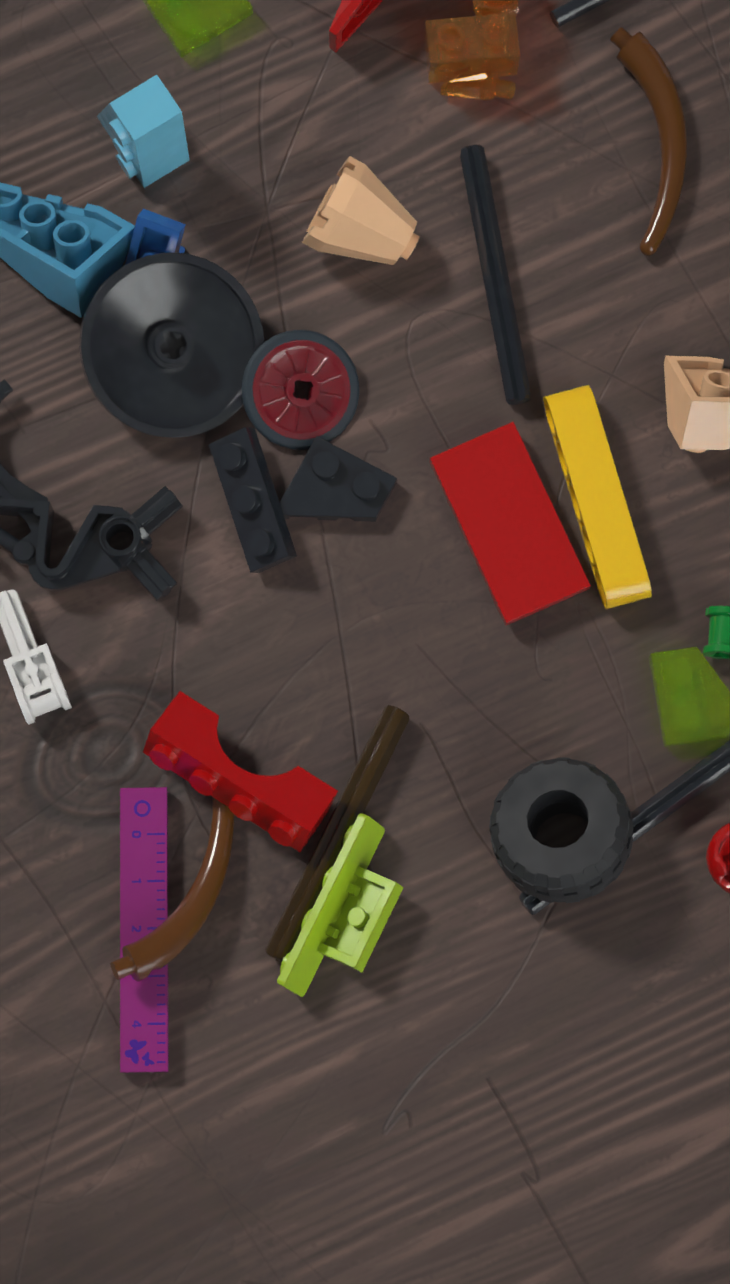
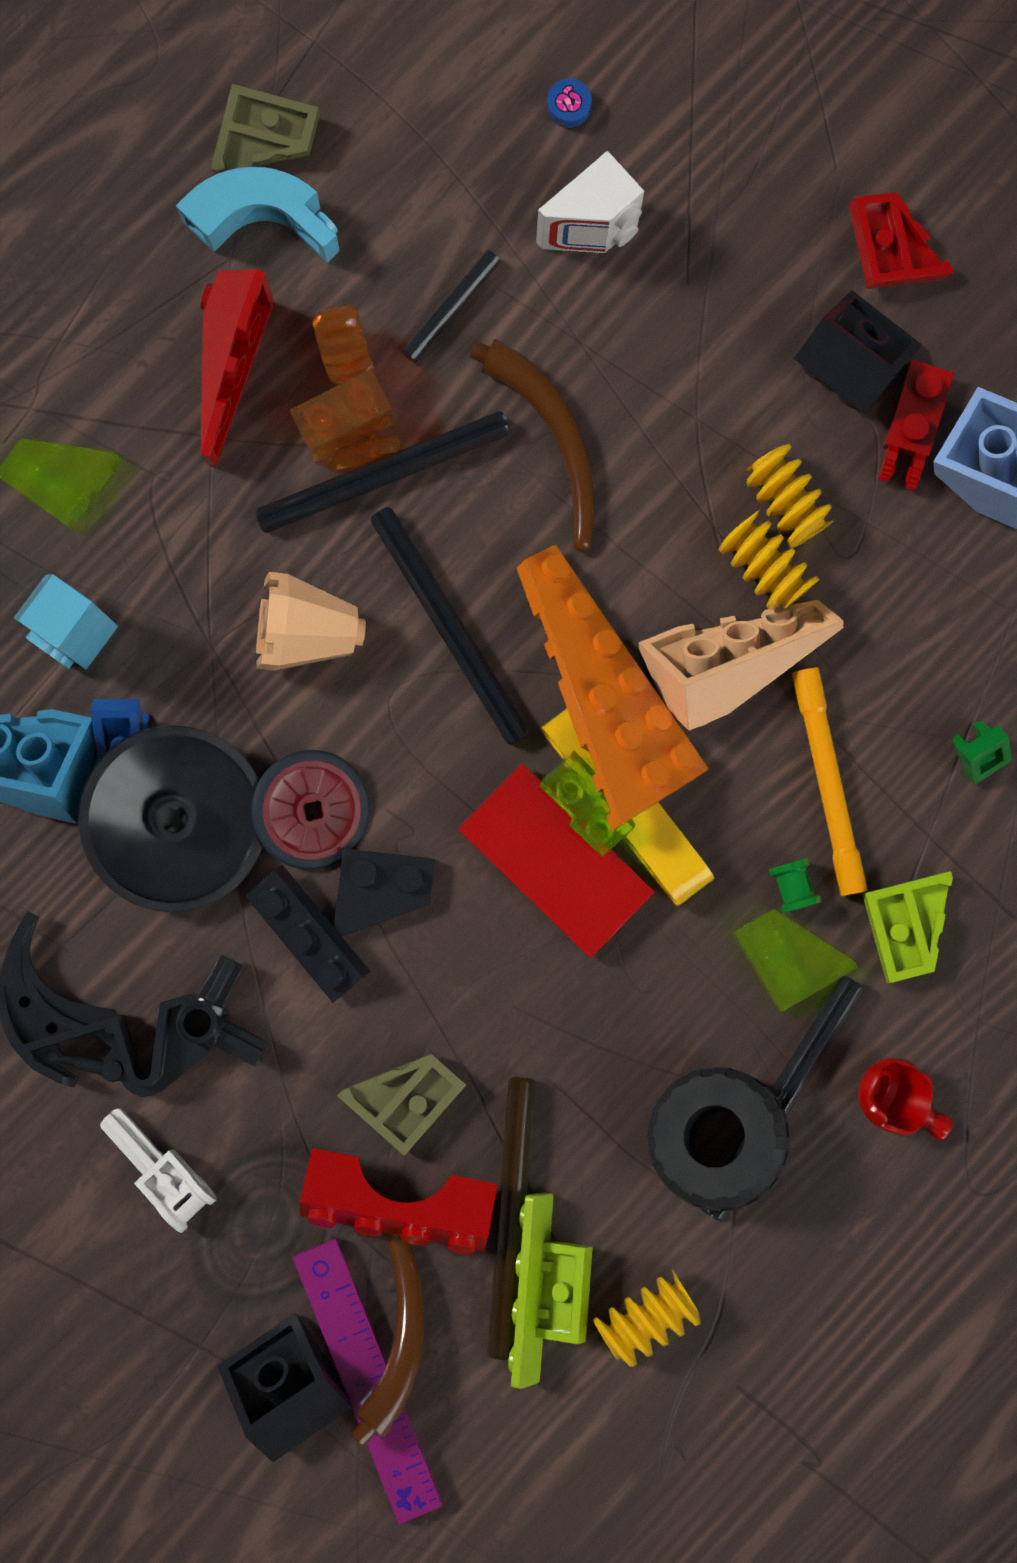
camera: 25 degrees left, 5 degrees up
none -> black slope [217,1313,352,1462]
none -> black axle [255,411,510,533]
none -> olive wing [337,1053,467,1156]
none -> orange wing [517,545,709,832]
none -> clear neon green slope [539,750,635,857]
none -> yellow piece [593,1269,701,1367]

